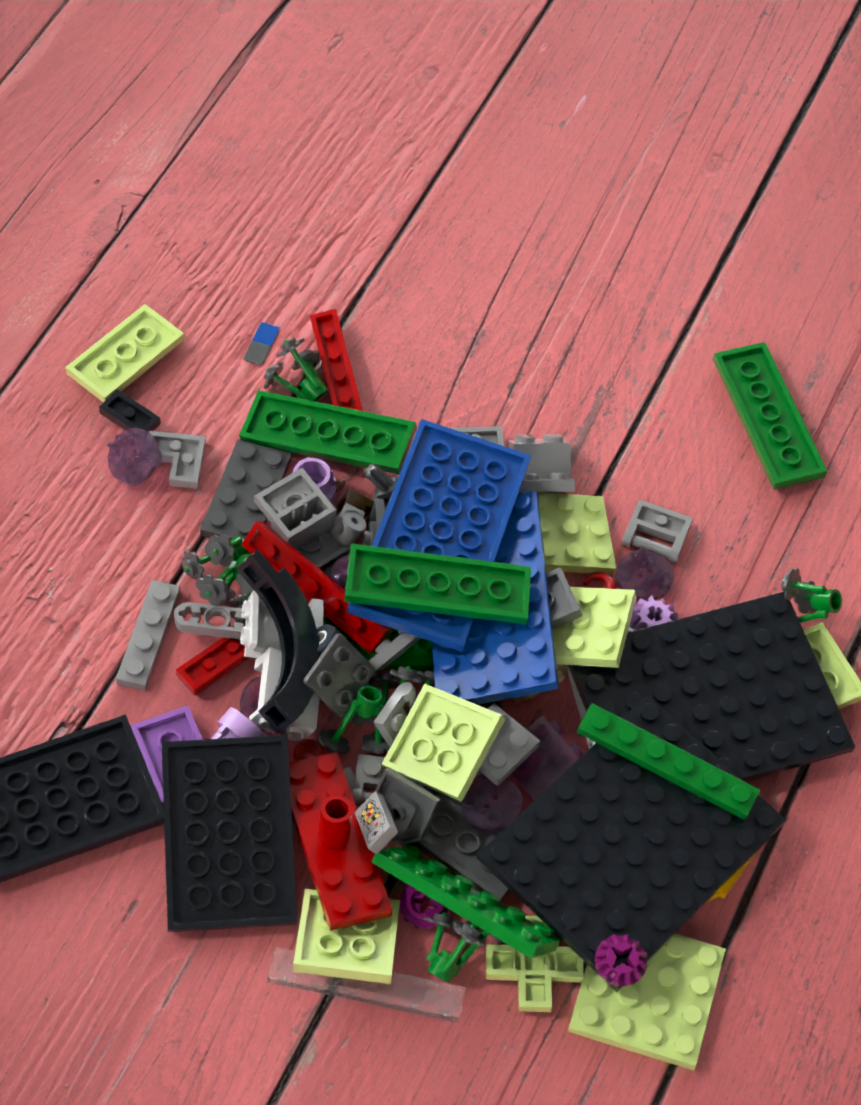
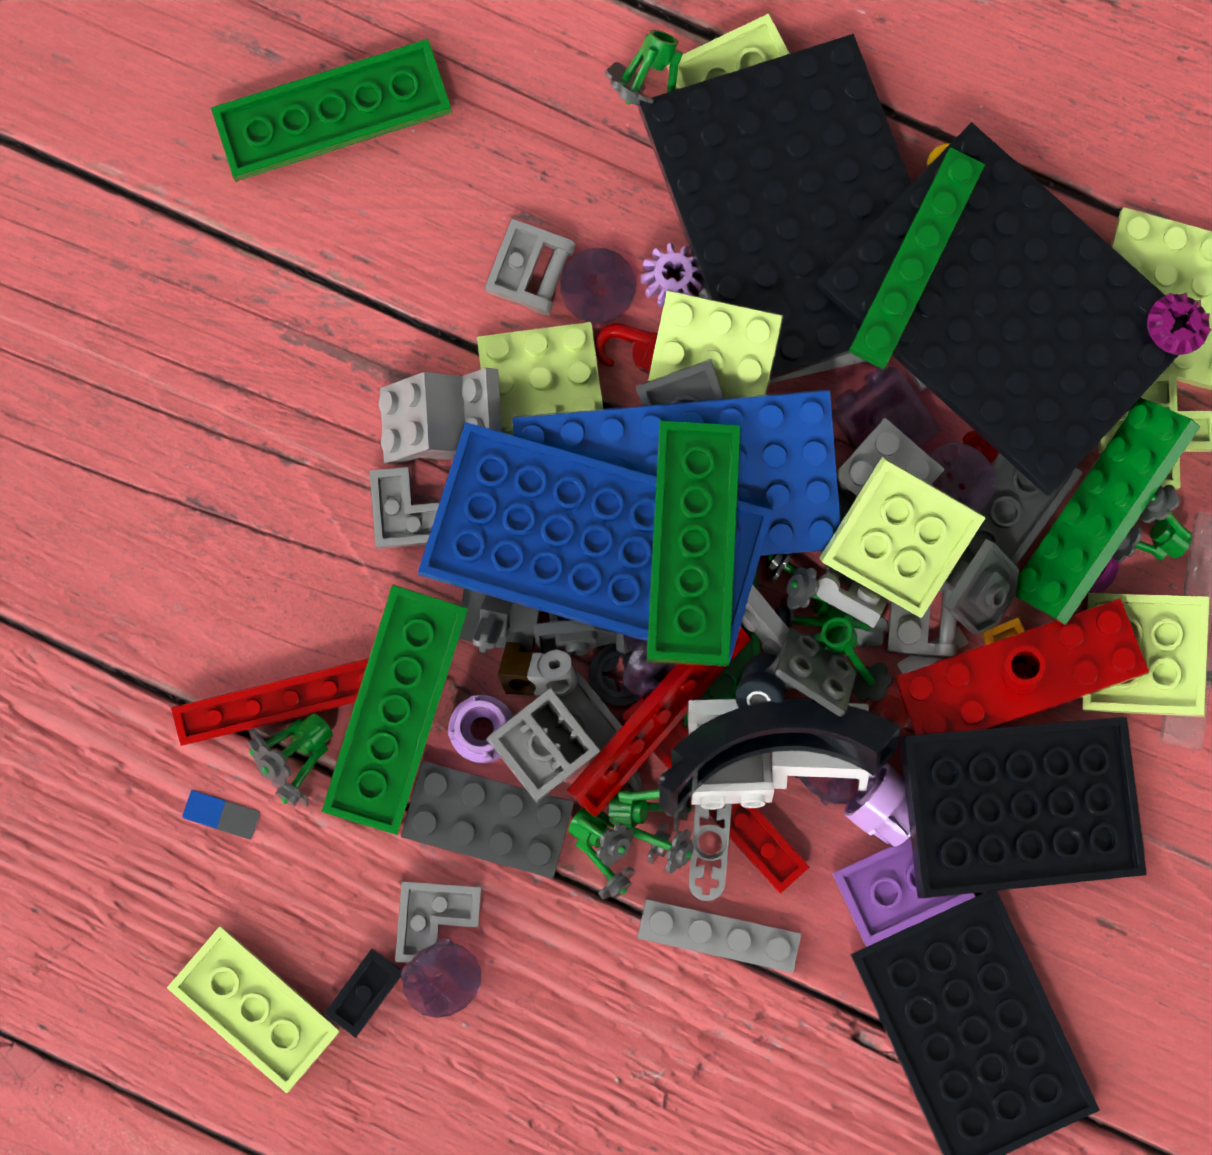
camera: 85 degrees left, 25 degrees up
light grey tile [355,791,398,854] -> none

